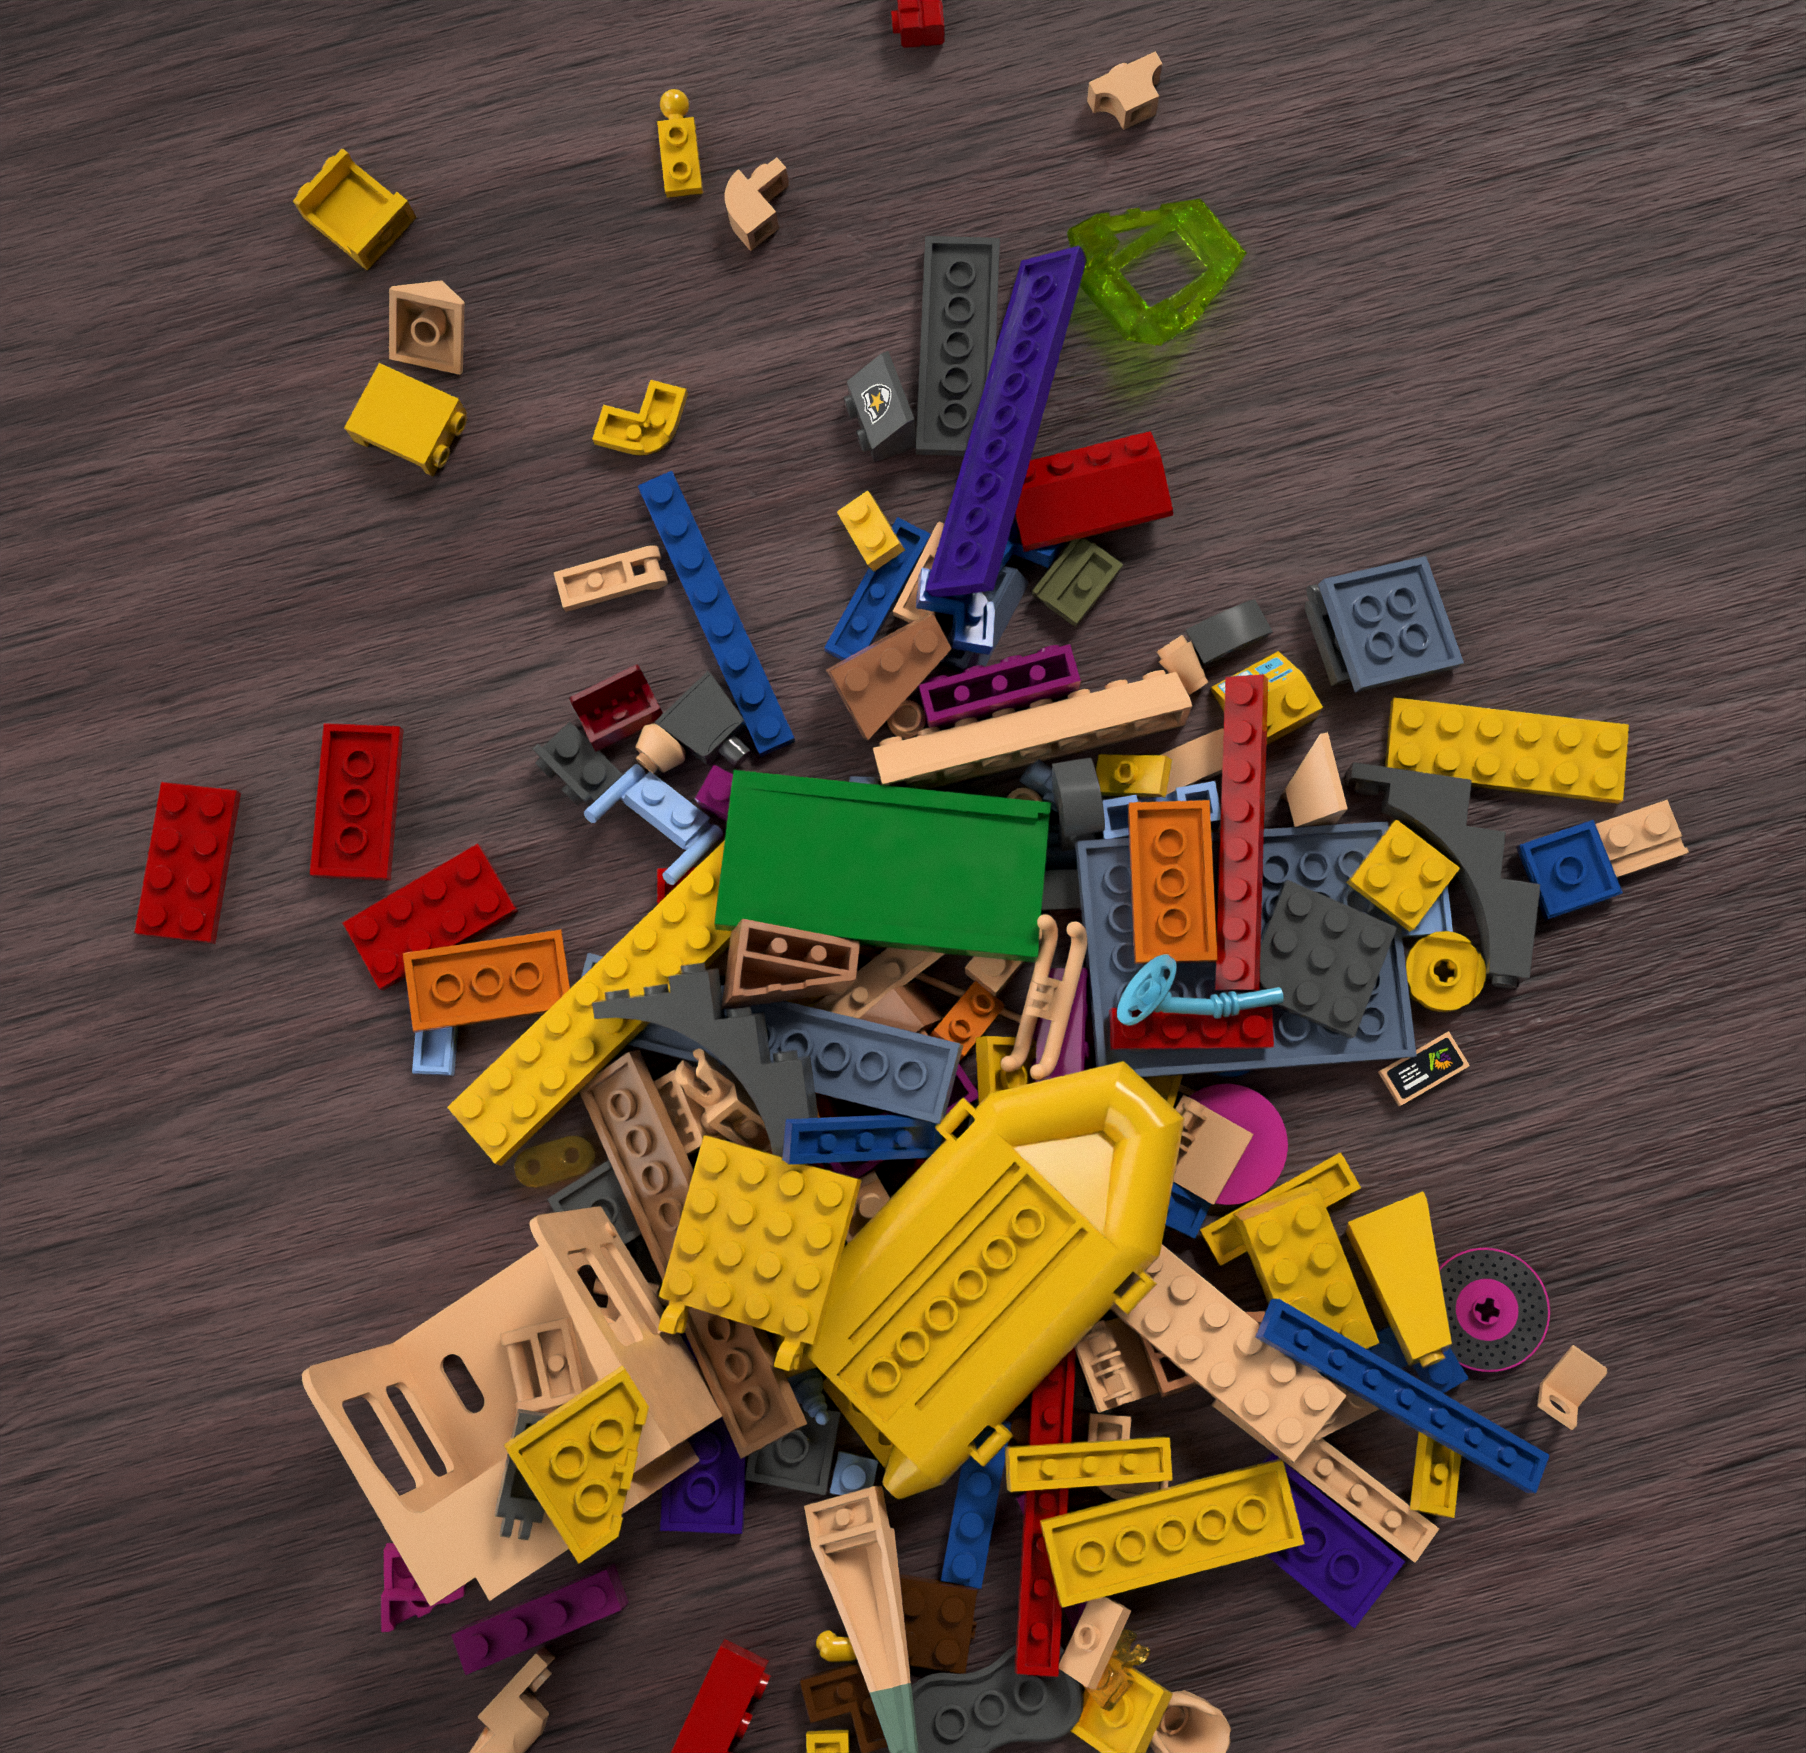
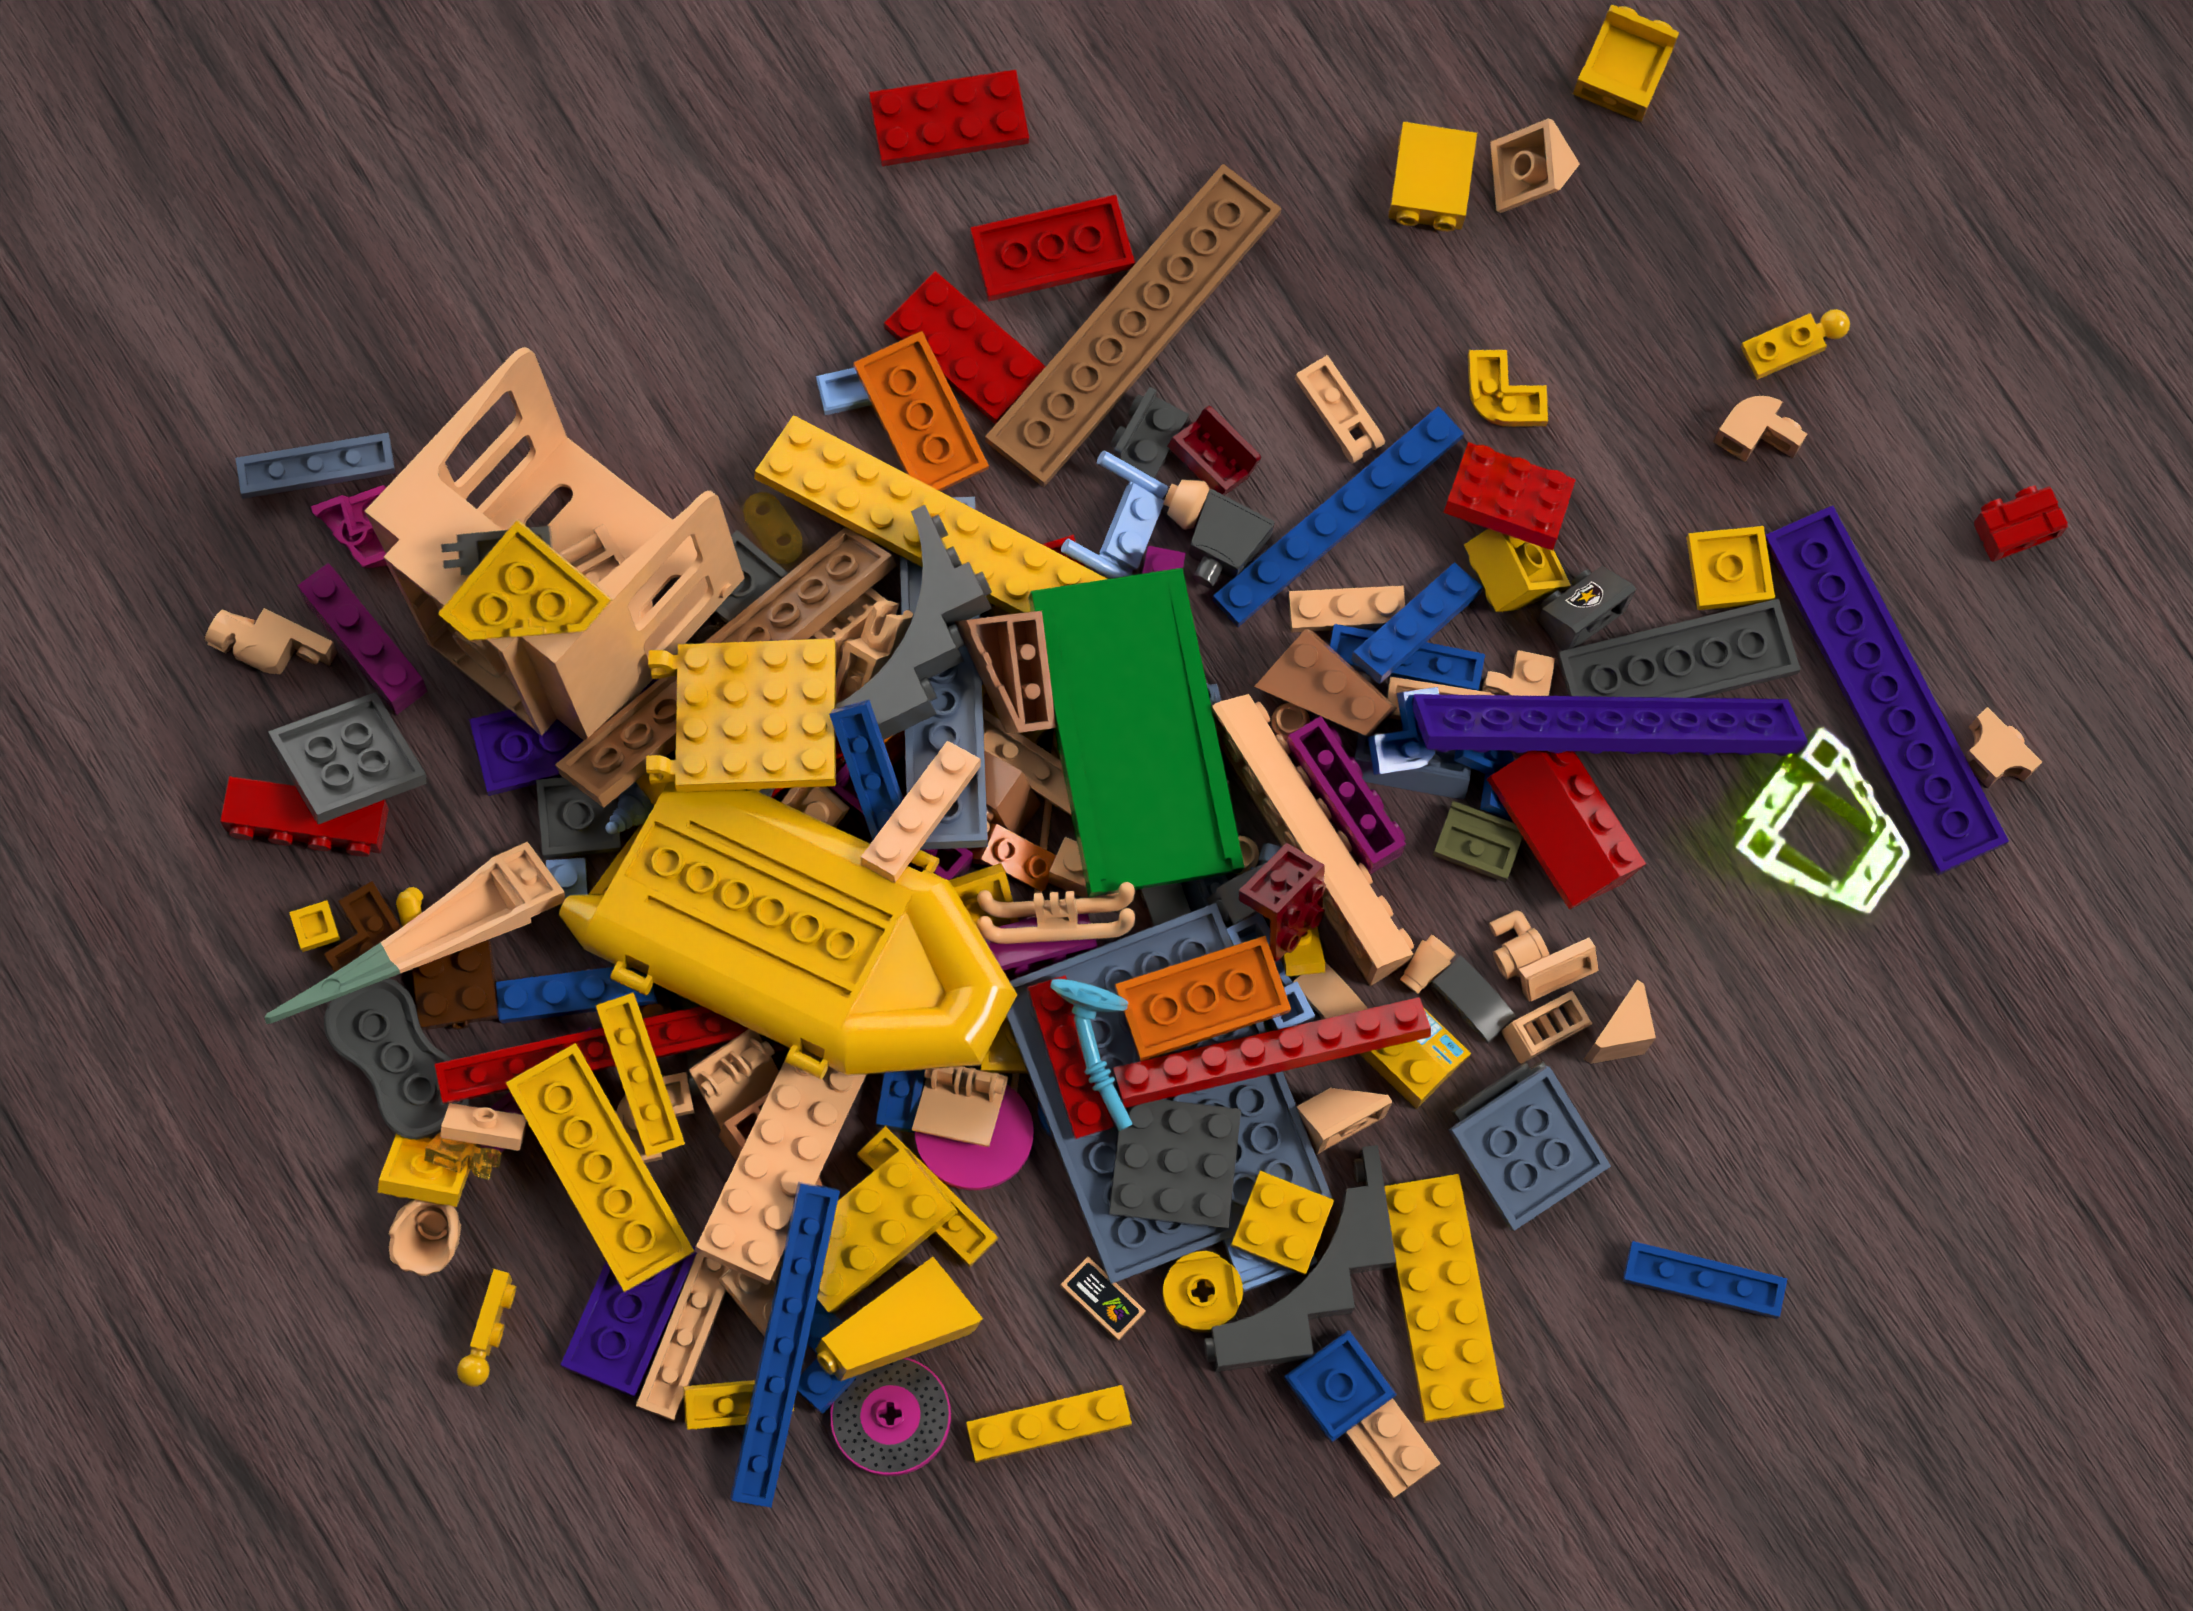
camera: 55 degrees right, 5 degrees down
yellow plate [837,490,905,572] -> none
light nougat bracket [1537,1345,1607,1430] -> none
none -> sand blue plate [235,433,396,499]
none -> dark grey plate [268,692,426,824]
none -> yellow plate [457,1269,516,1387]
none -> light nougat plate [861,741,981,883]
none -> yellow plate [966,1385,1132,1463]
none -> medium nougat plate [985,164,1282,488]
none -> dark red bracket [1239,843,1326,962]
none -> light nougat plate [1288,586,1405,632]
none -> blue plate [1351,562,1483,684]
none -> red plate [1443,442,1576,551]
none -> yellow slope [1464,529,1571,612]
none -> light nougat plate [1482,650,1555,696]
none -> light nougat piece [1489,910,1550,980]
none -> light nougat slope [1502,990,1592,1064]
none -> light nougat tile [1519,938,1599,1002]
none -> light nougat slope [1584,980,1656,1064]
none -> blue plate [1622,1241,1788,1319]
none -> yellow plate [1686,526,1775,610]
none -> dark purple plate [1765,505,2009,876]

